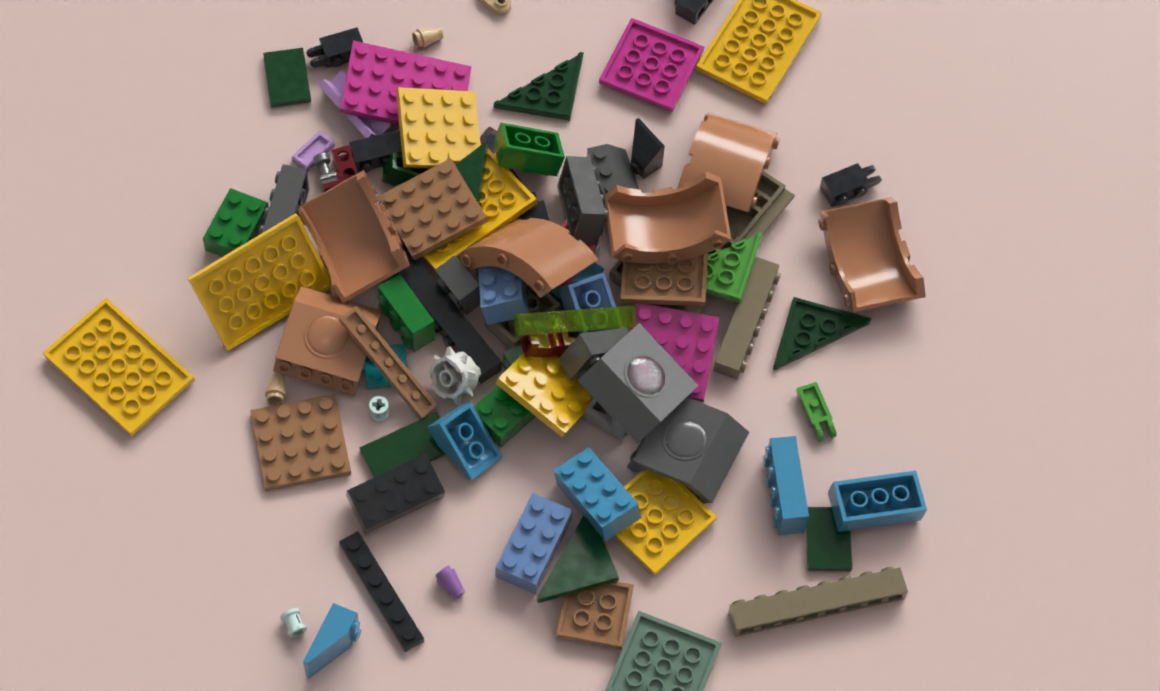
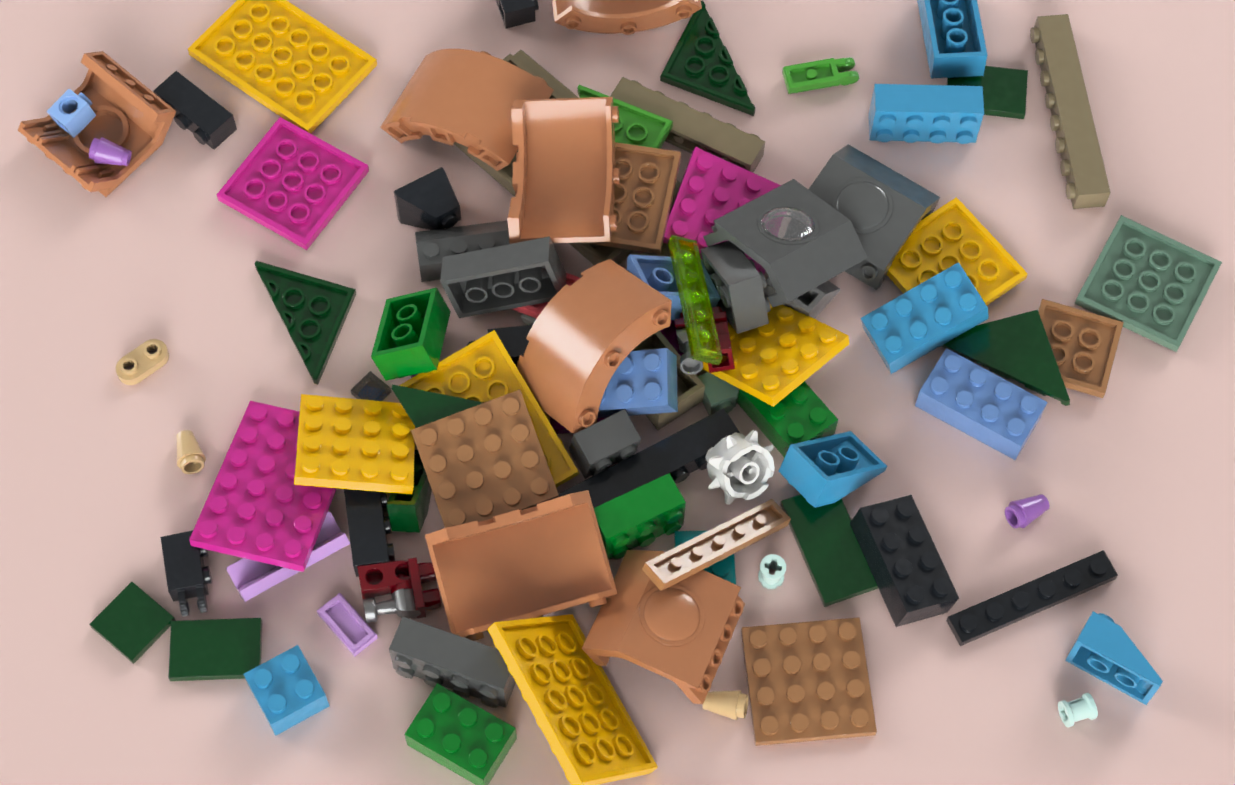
camera: 80 degrees left, 0 degrees up
none -> dark green tile [89,582,176,664]
none -> dark azure brick [243,645,329,736]

